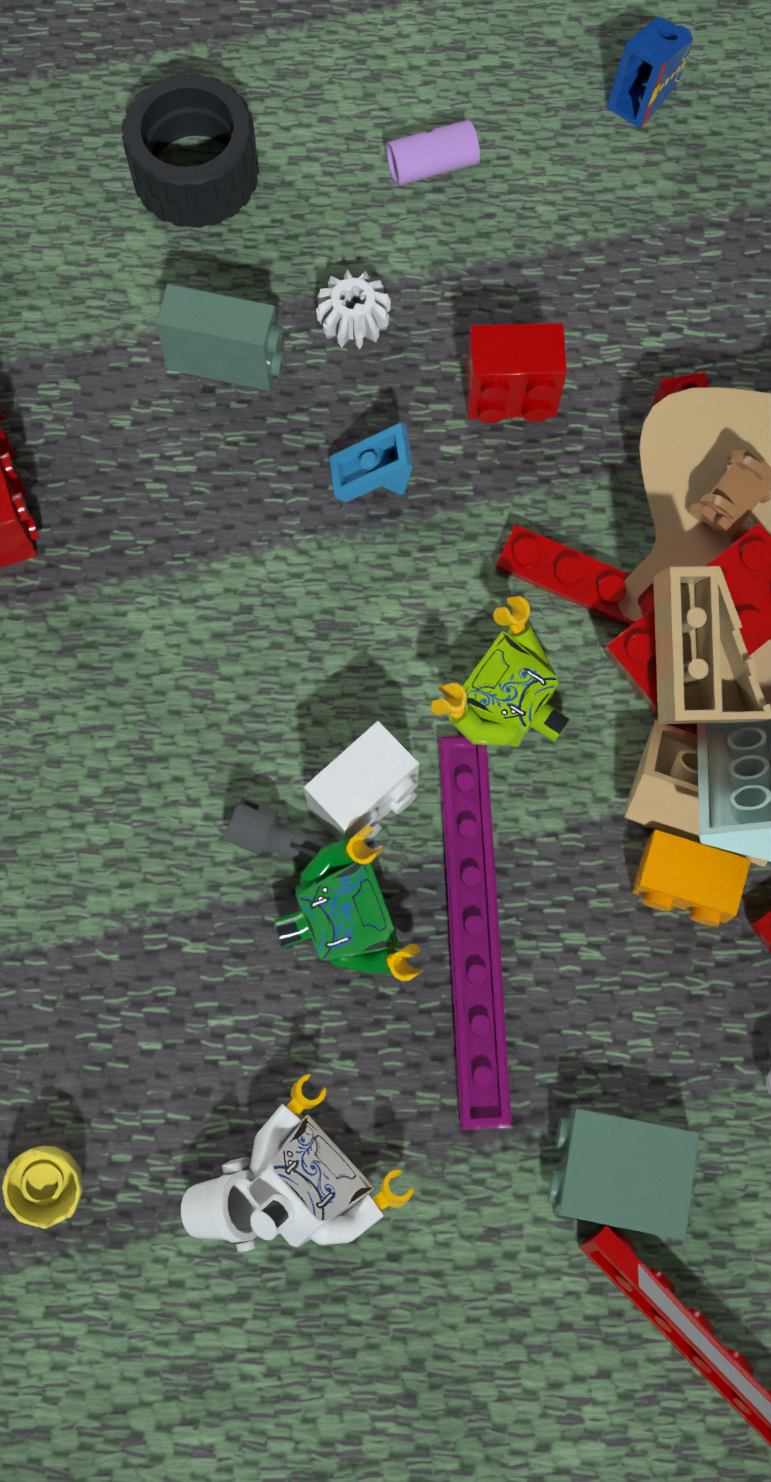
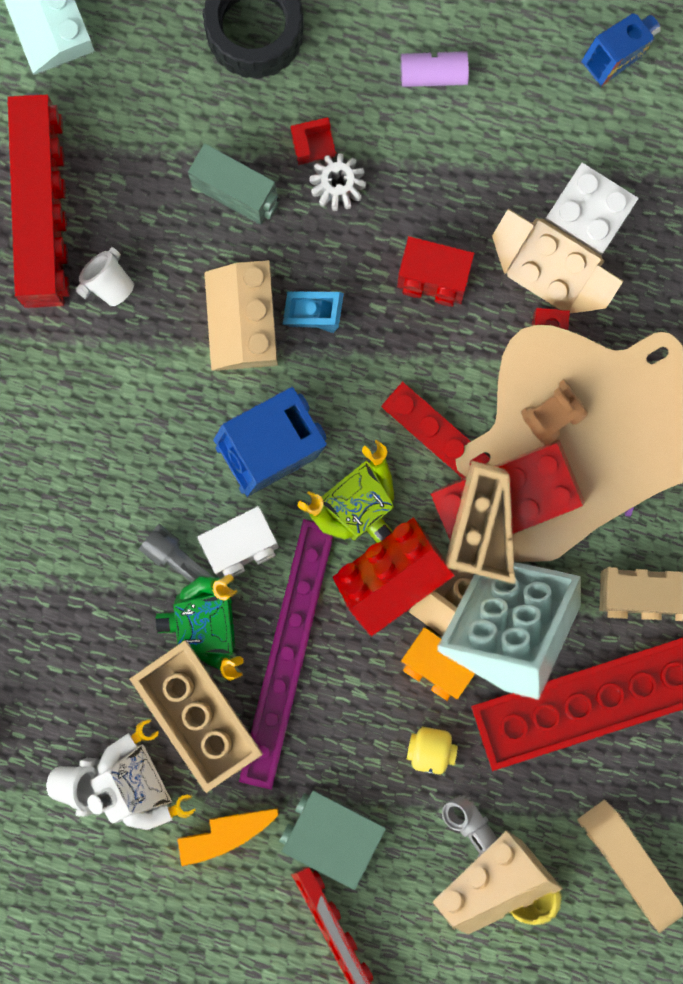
camera: 20 degrees right, 10 degrees up
none -> white piece [76,247,134,306]
none -> tan slope [130,640,263,793]
none -> light orange slope [177,808,279,866]
none -> tan slope [205,260,278,371]
none -> blue container [213,386,327,497]
none -> red panel [290,118,336,165]
none -> red brick [332,517,454,637]
none -> light yellow head [407,727,458,775]
none -> piece [492,209,623,313]
none -> white brick [545,163,638,256]

